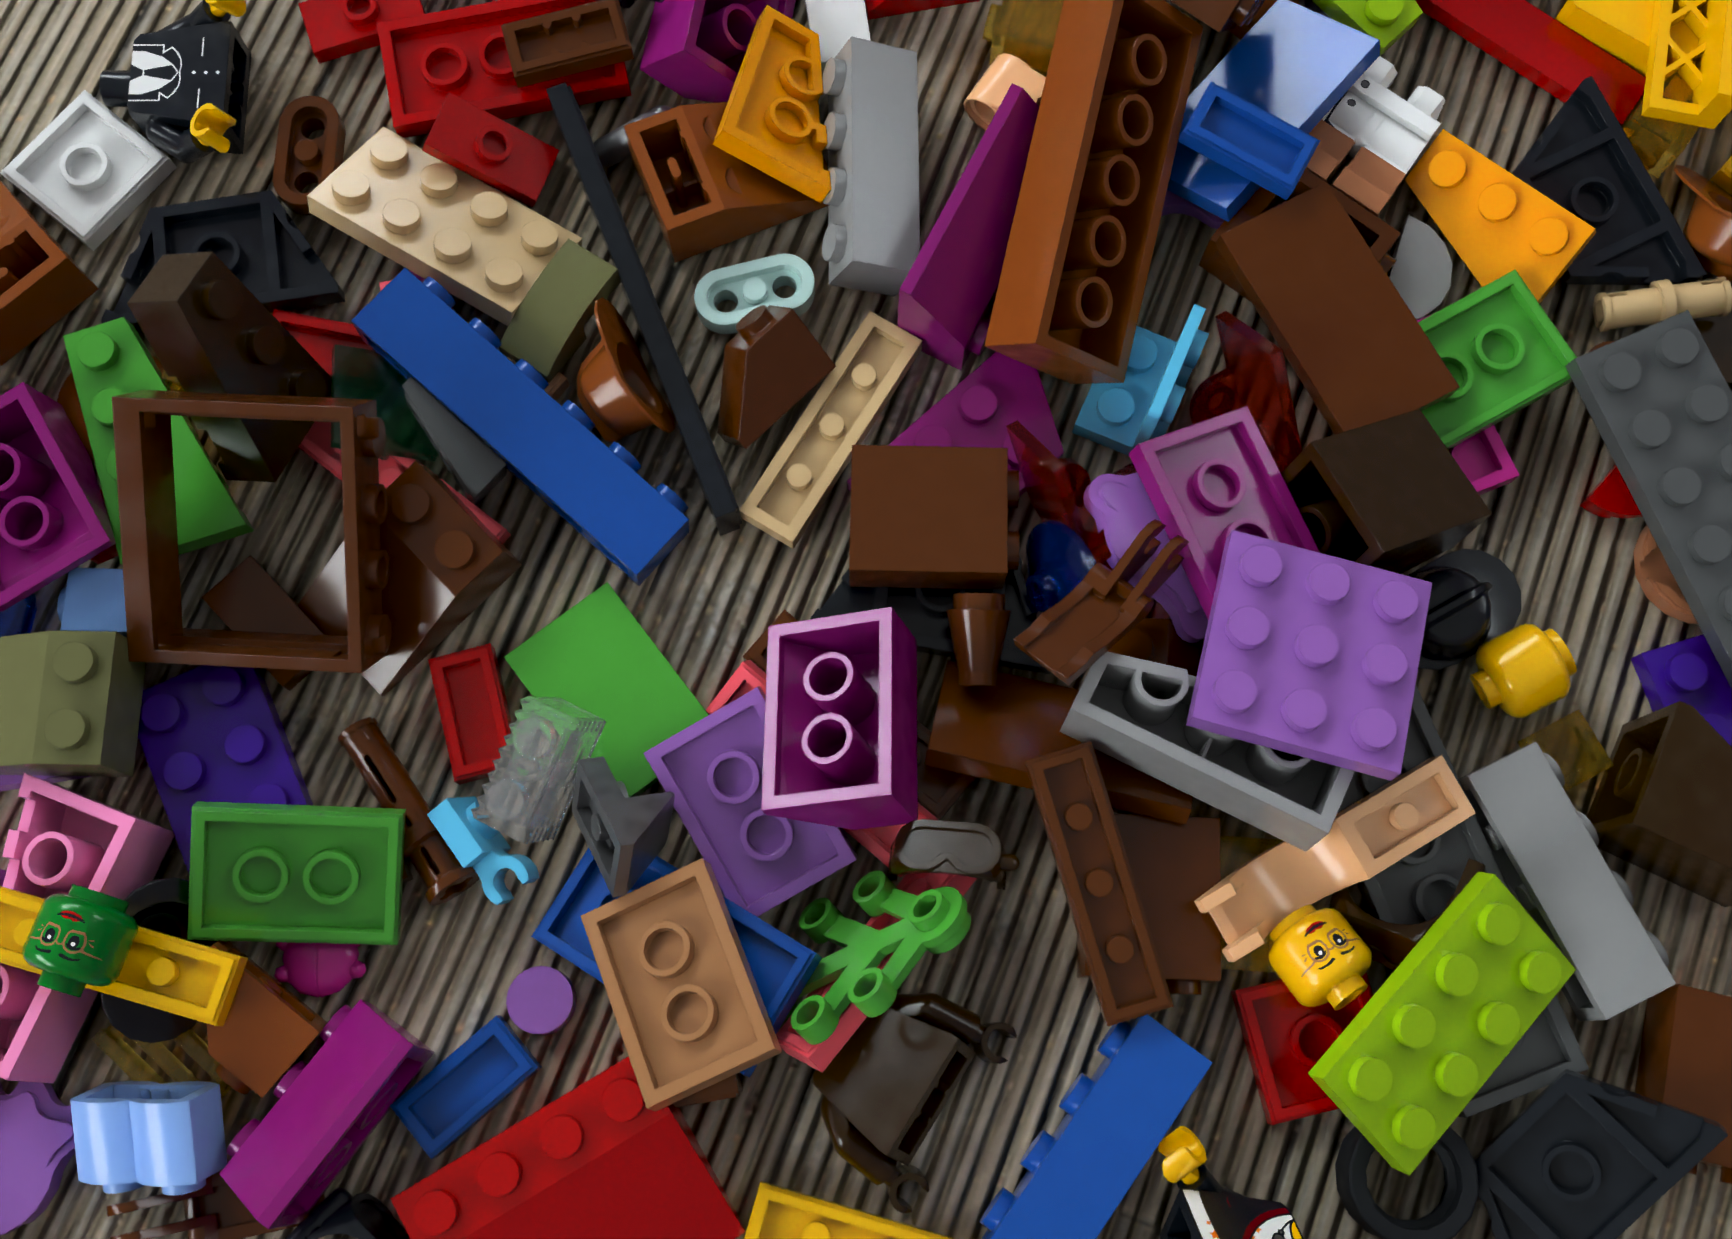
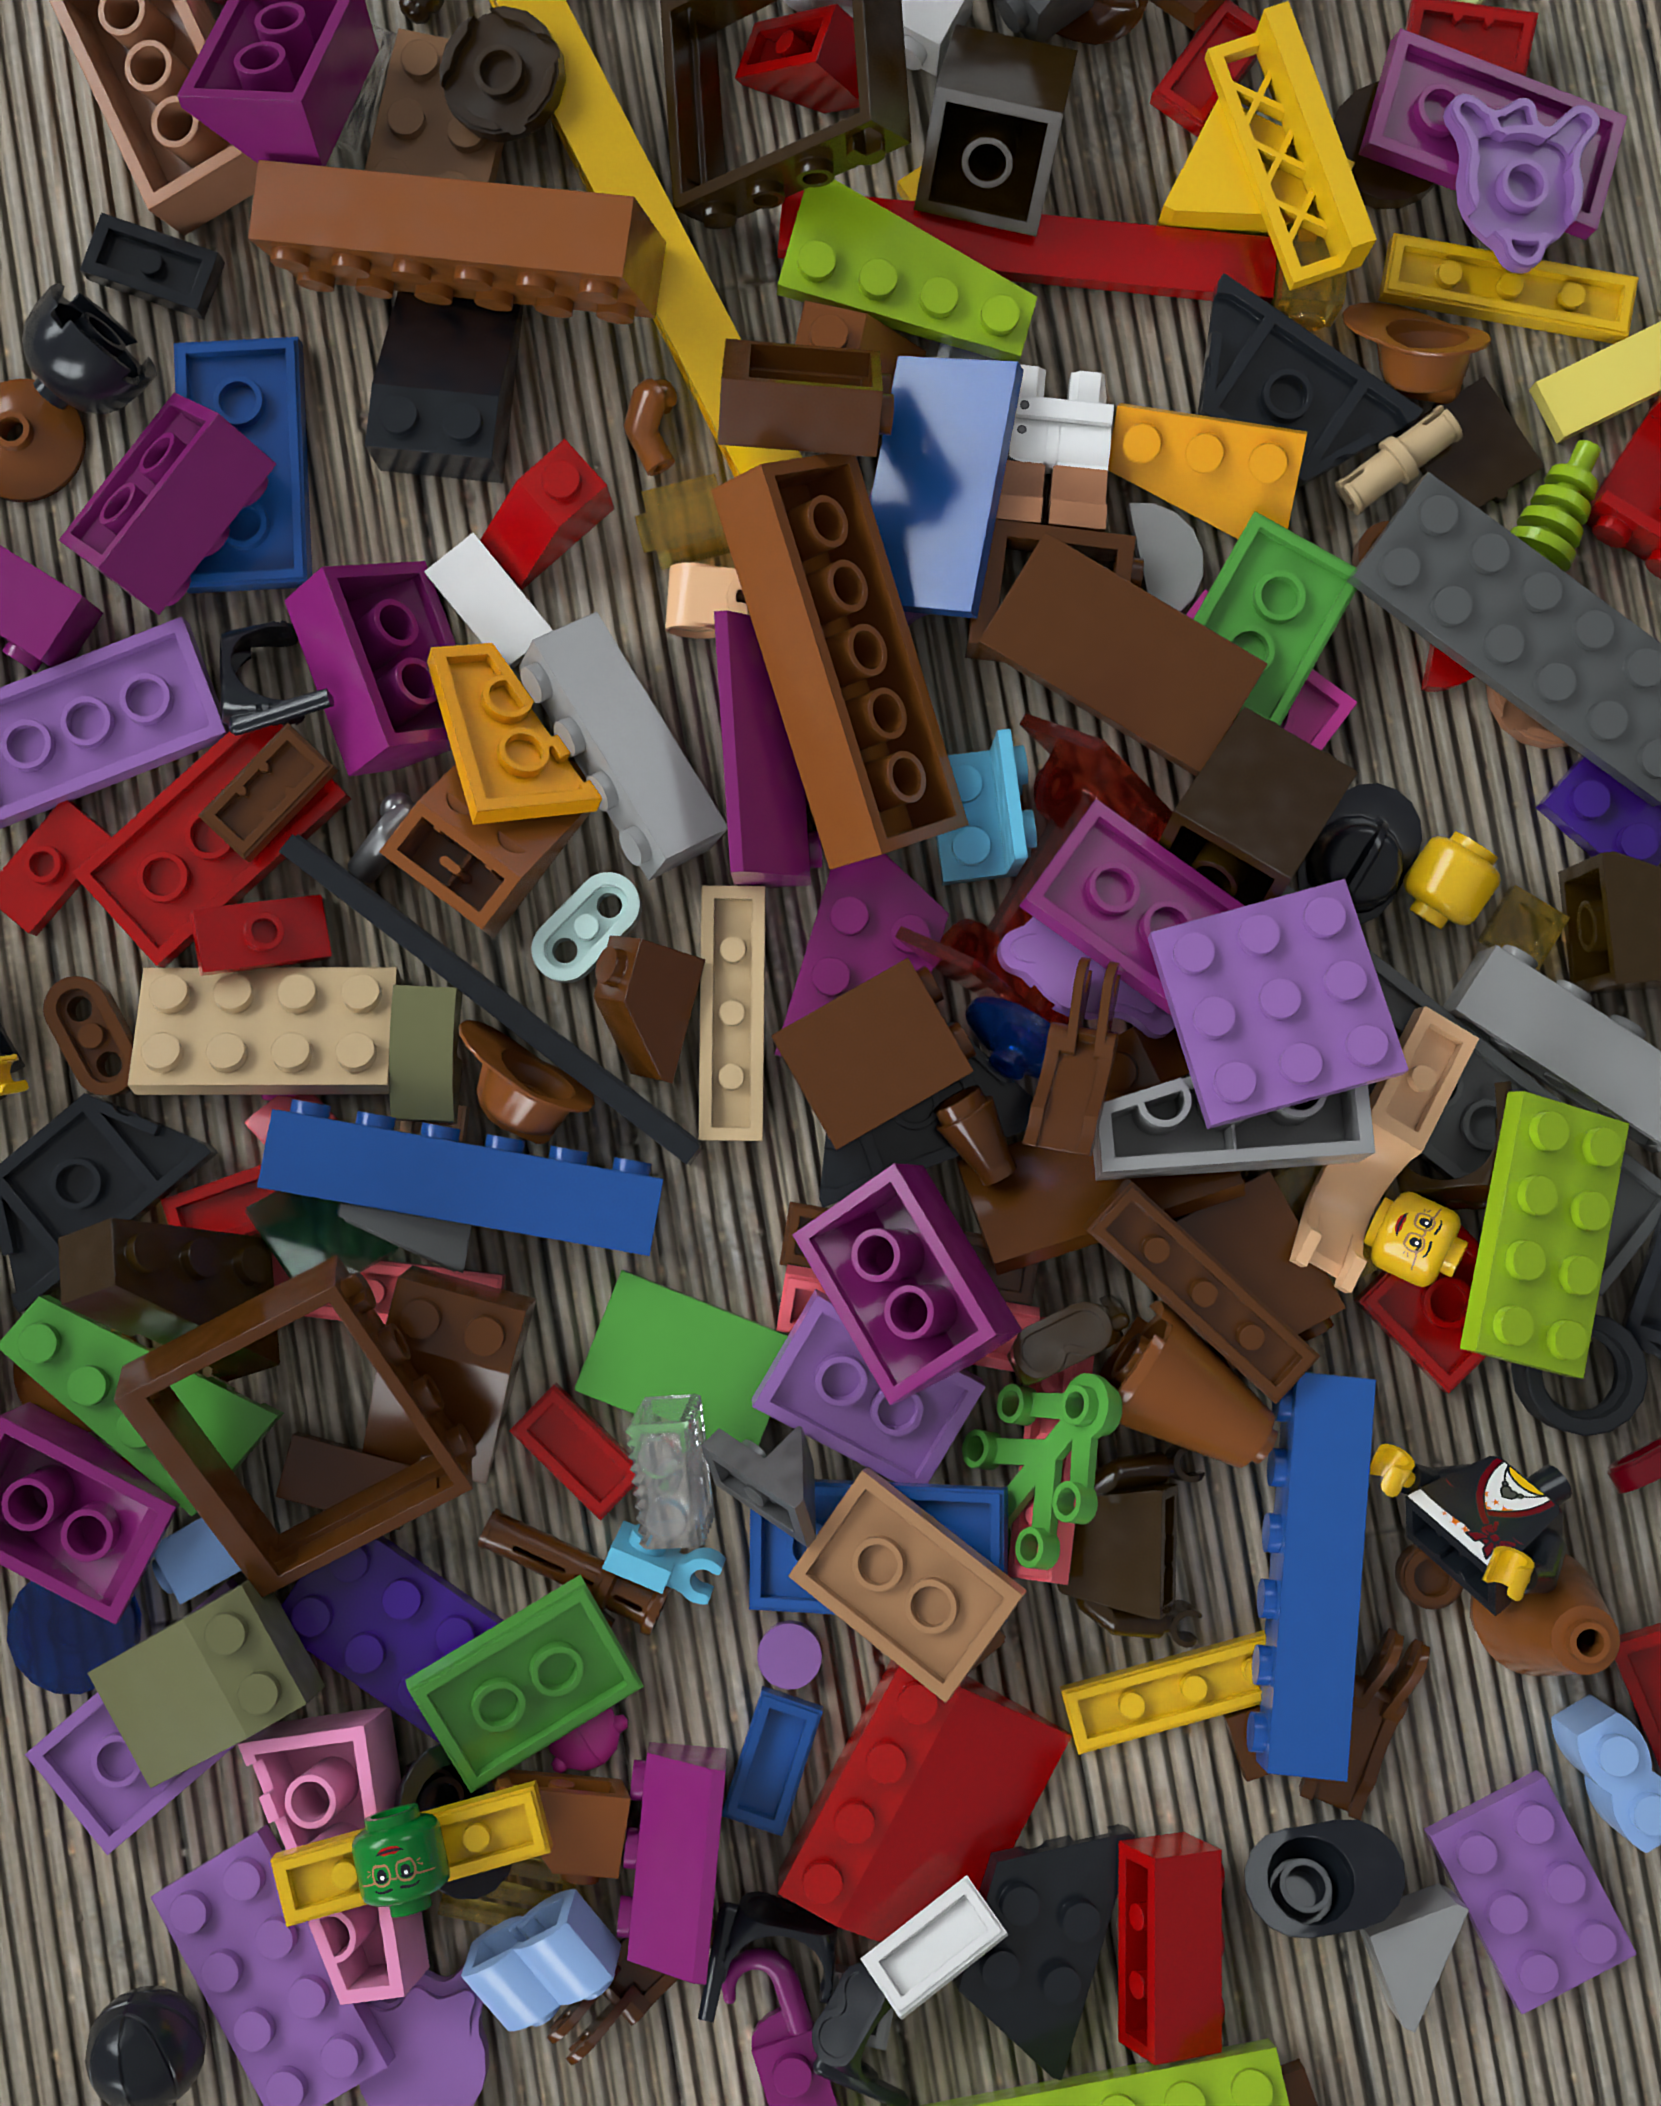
camera: 30 degrees left, 10 degrees up
blue tile [1178,81,1320,200] -> none
none -> dark orange cone [1099,1301,1278,1468]

